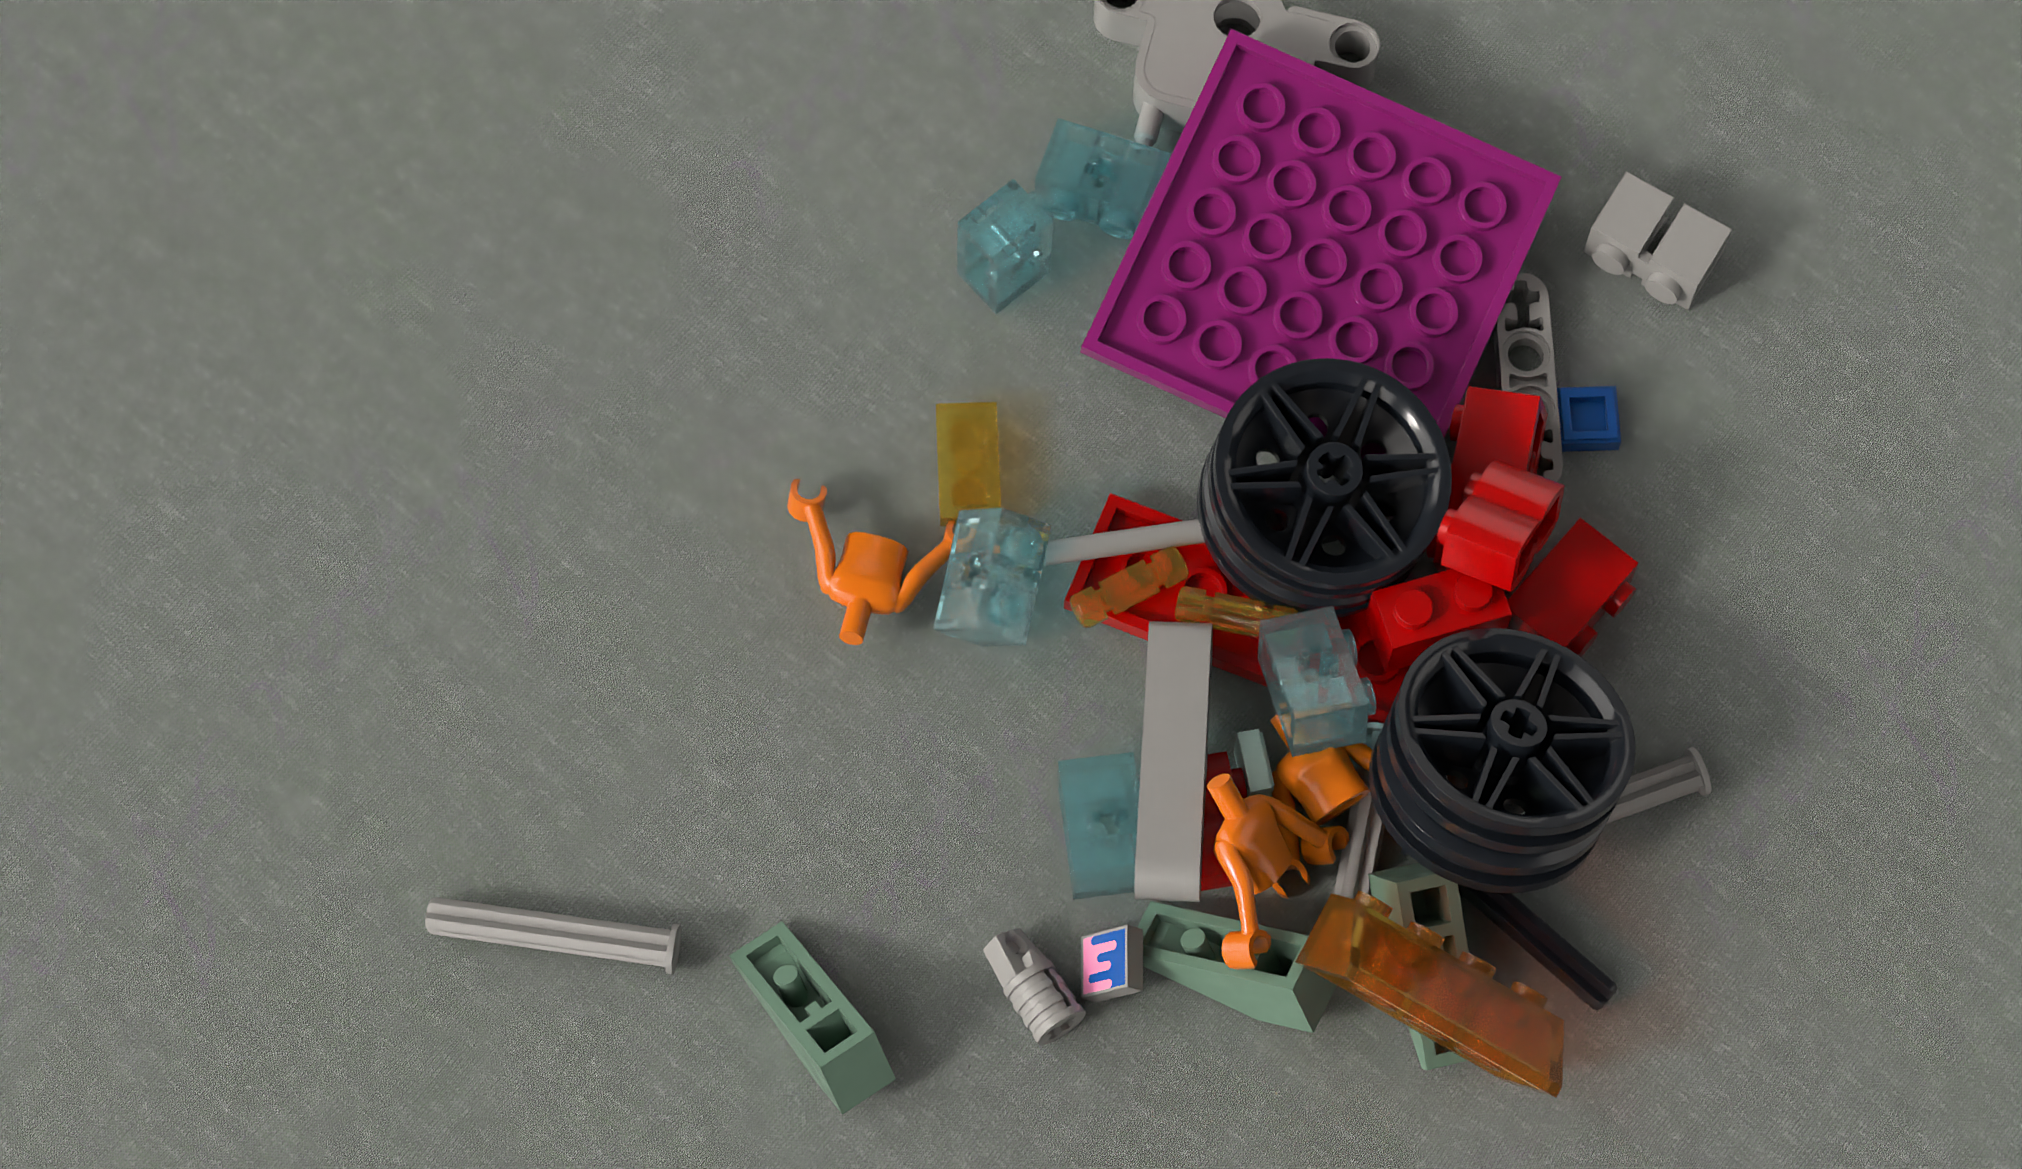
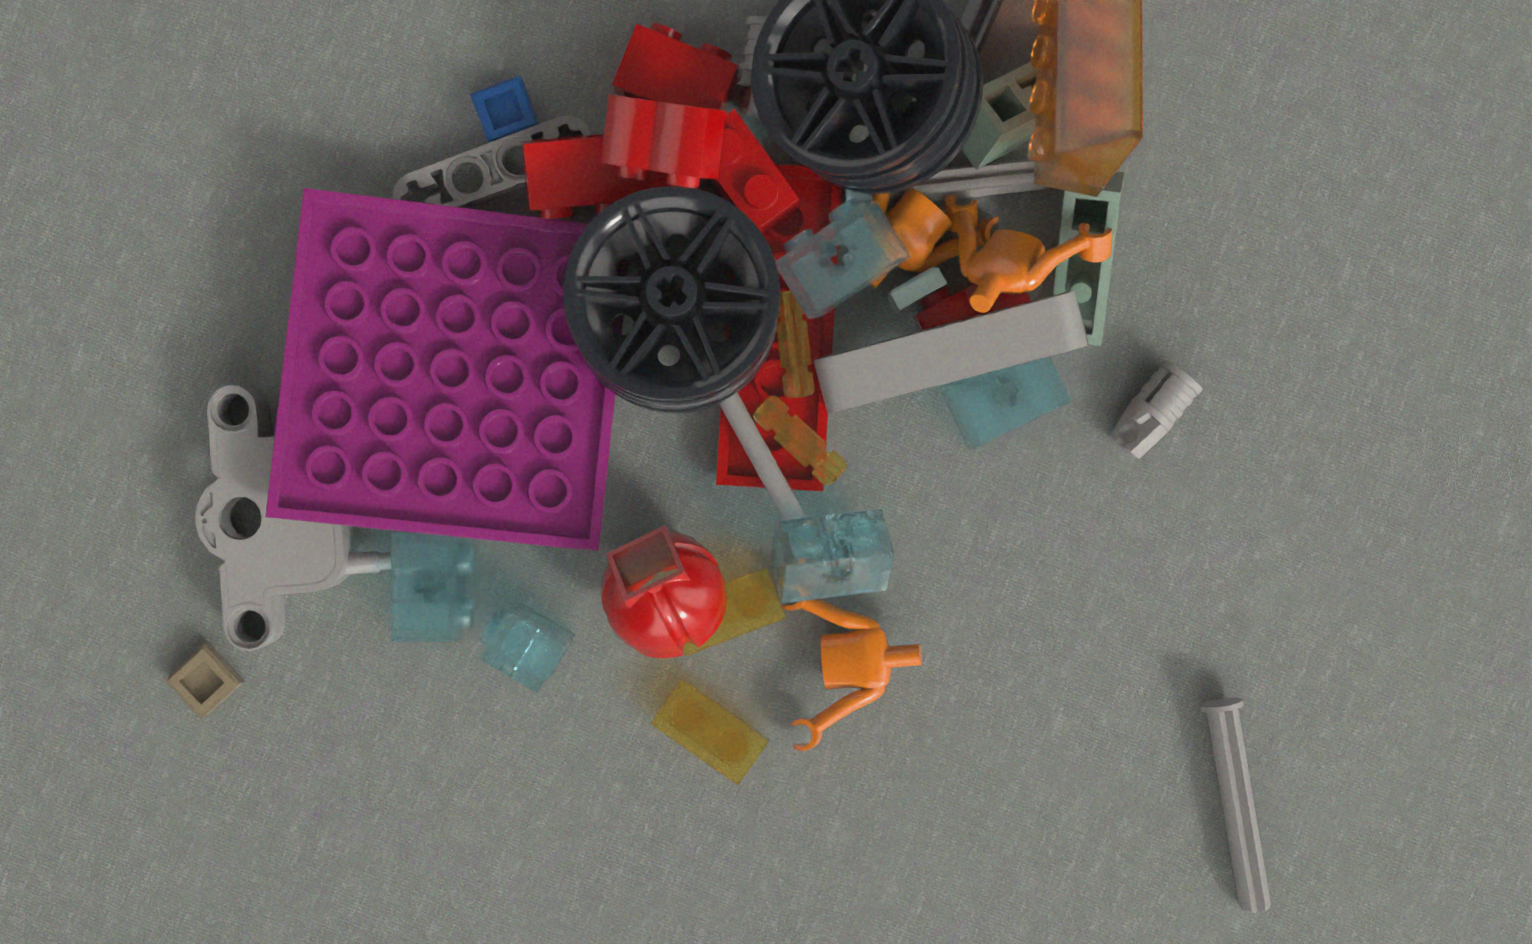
camera: 100 degrees left, 20 degrees up
sand green slope [729,921,896,1115] -> none
tile [1081,925,1143,1003] -> none
light grey piece [1583,171,1732,310] -> none
none -> red piece [600,525,727,659]
none -> clear yellow plate [650,678,769,785]

